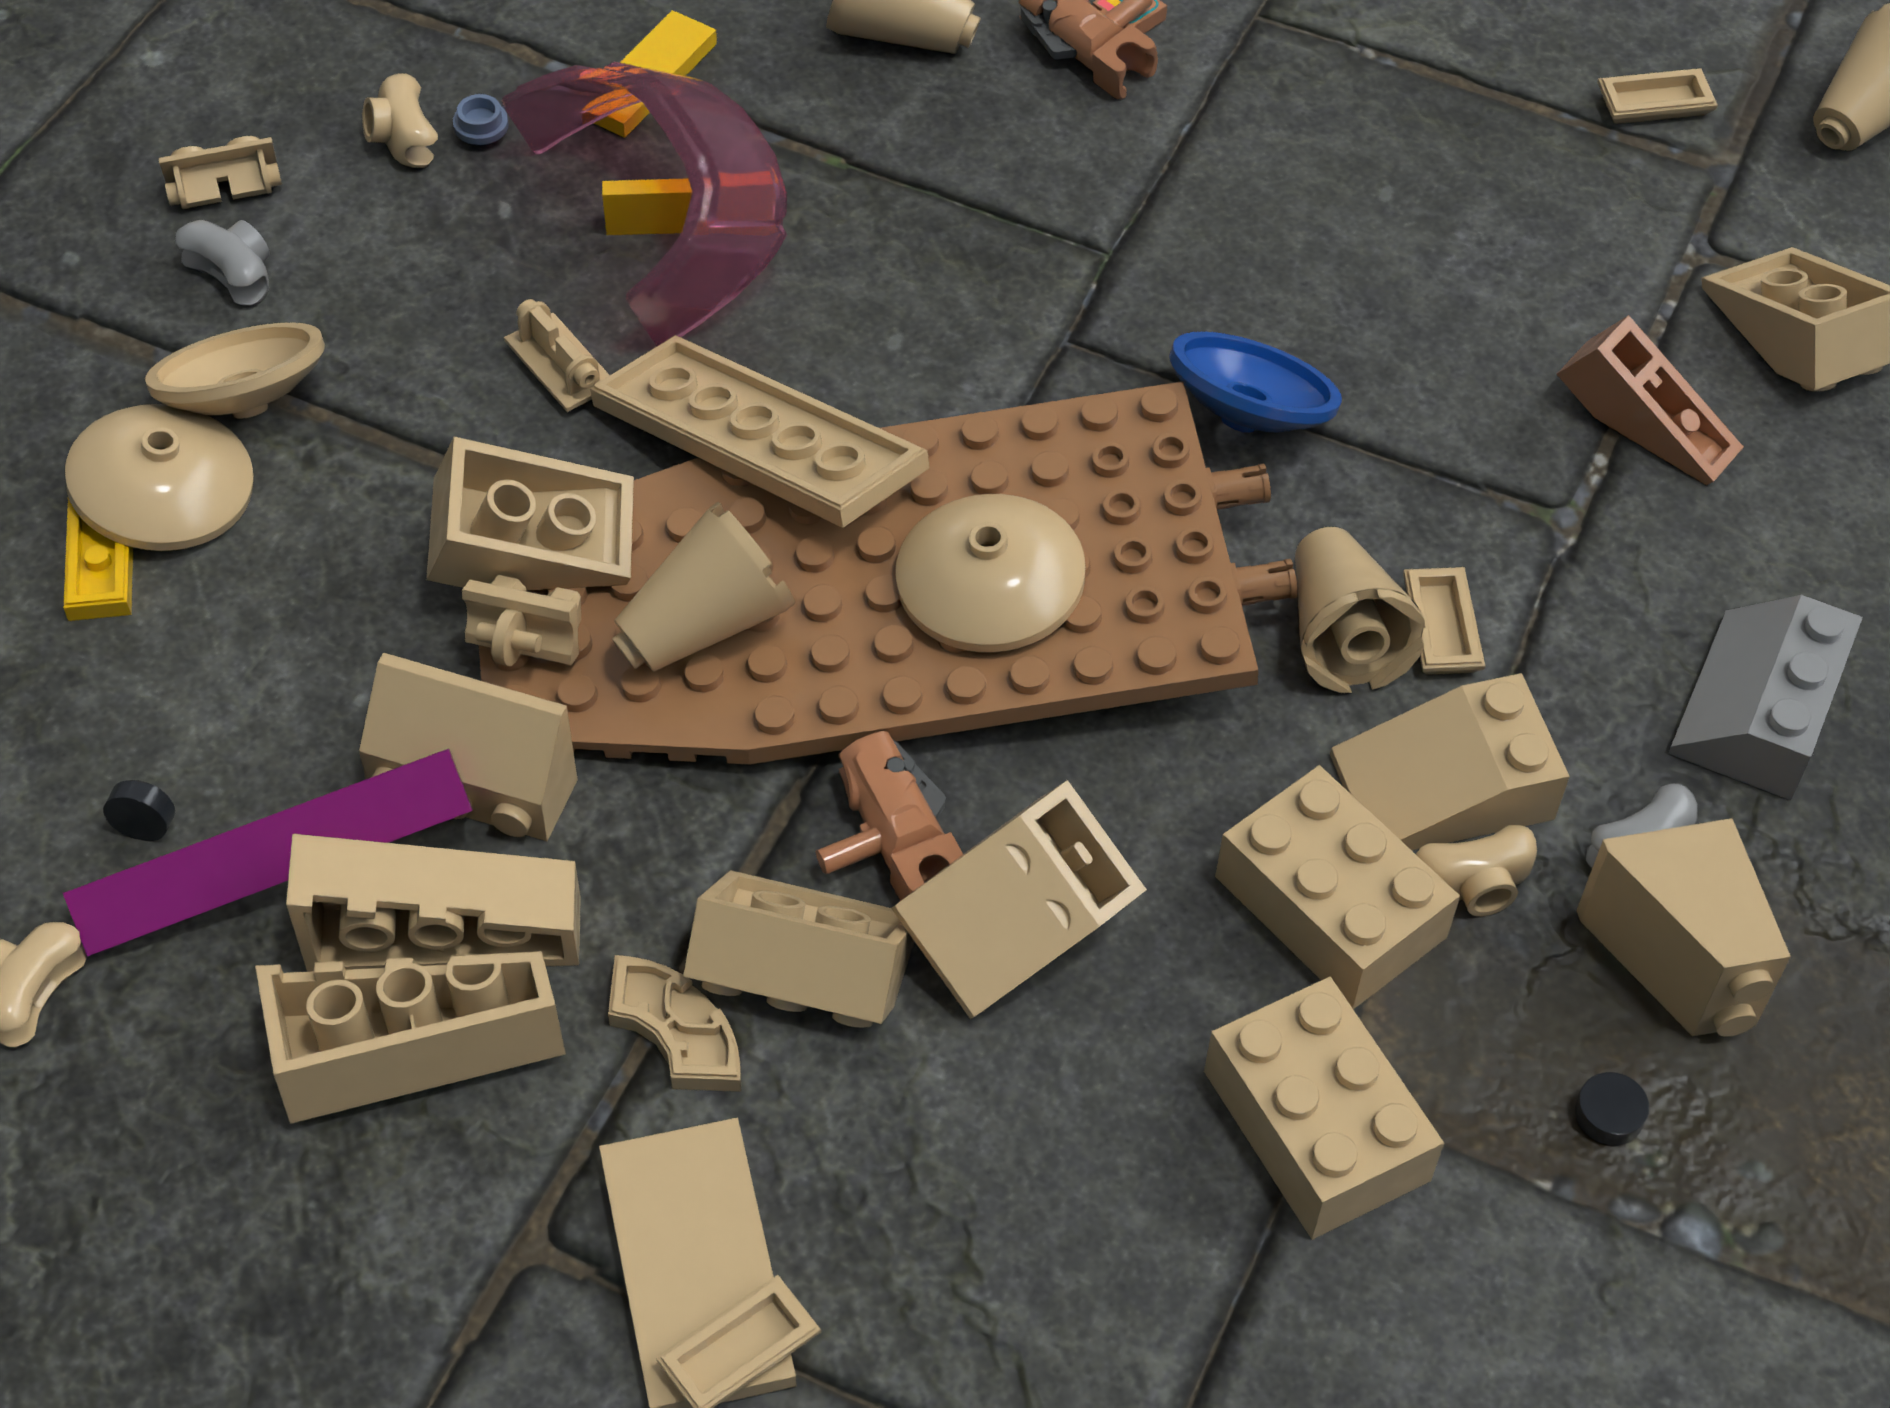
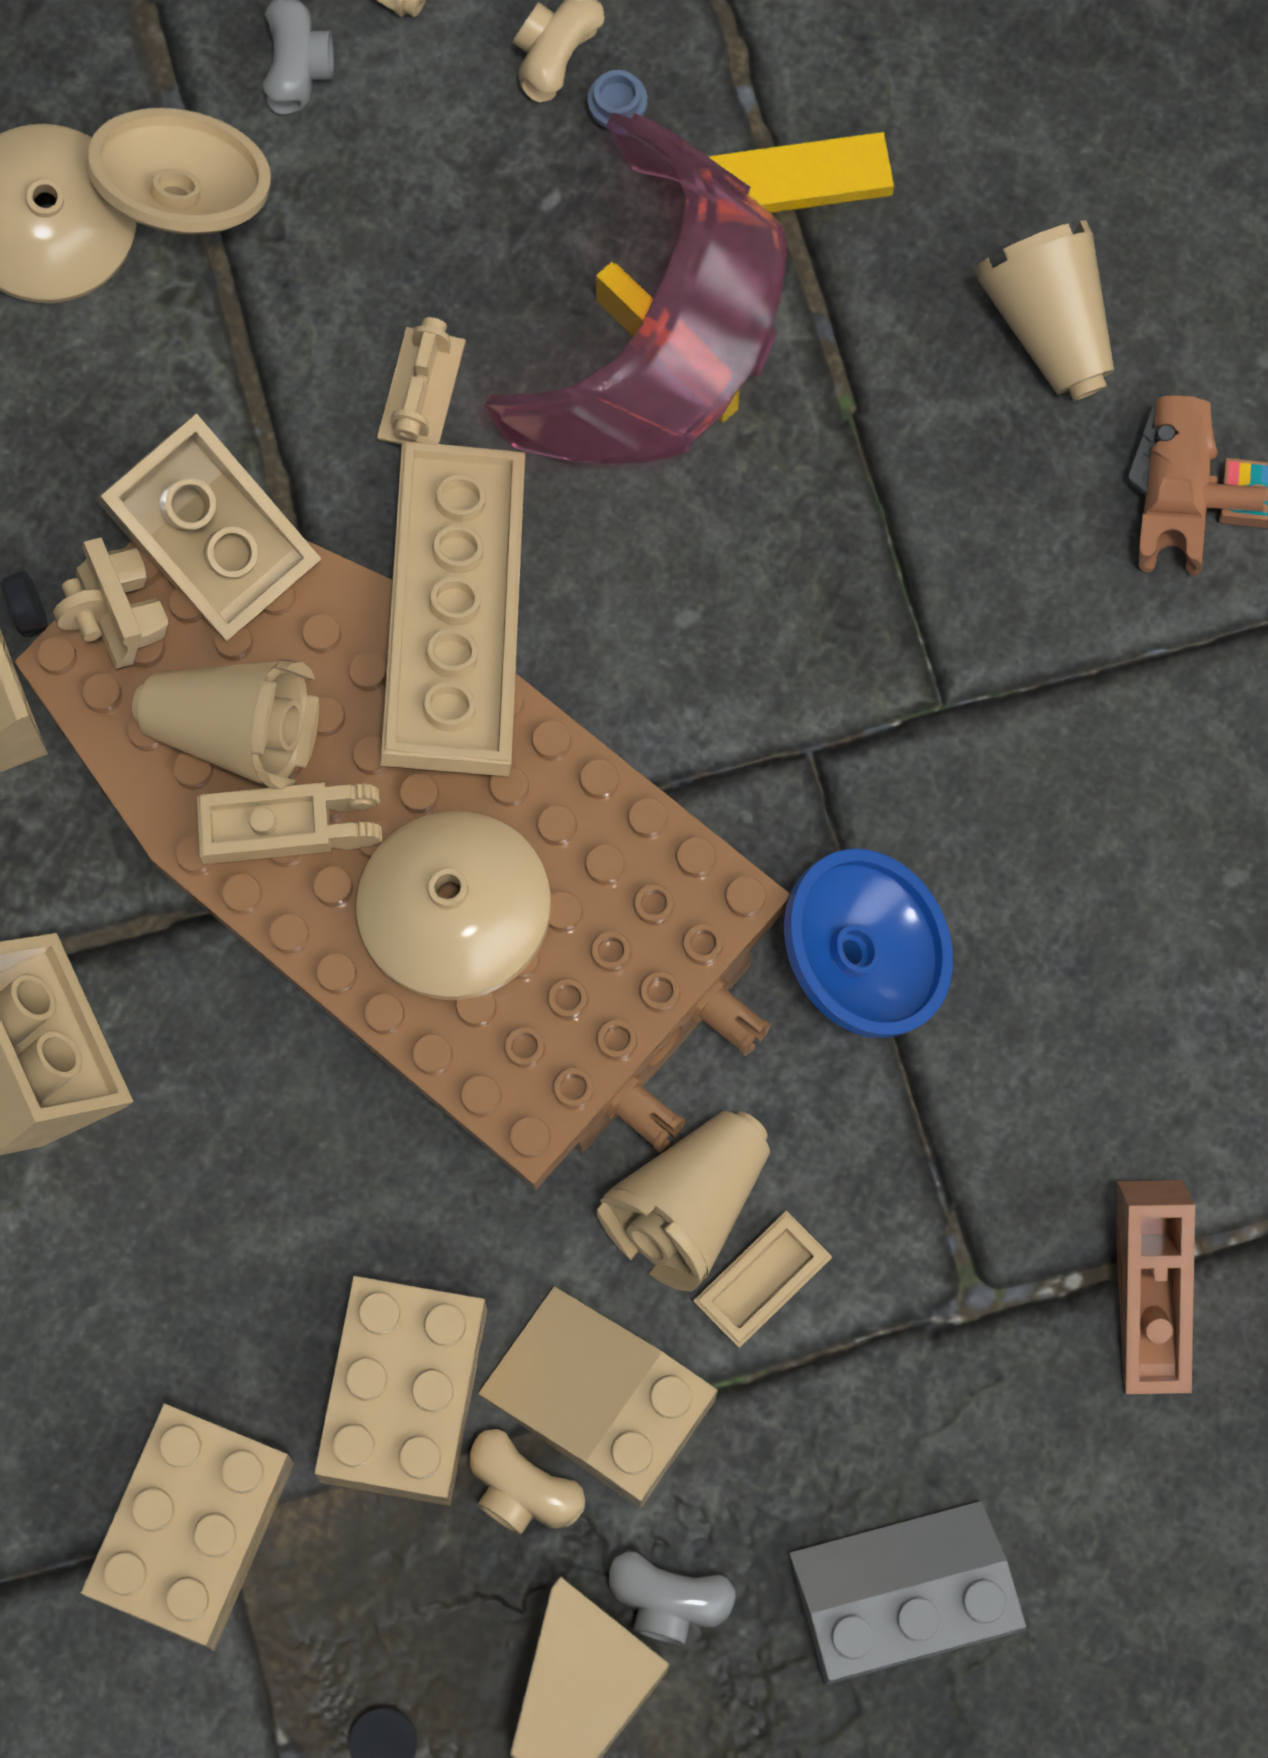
camera: 50 degrees right, 20 degrees up
nougat piece [816,731,963,901] -> none
tan slope [891,780,1147,1019] -> none
none -> tan hinge [197,782,382,864]

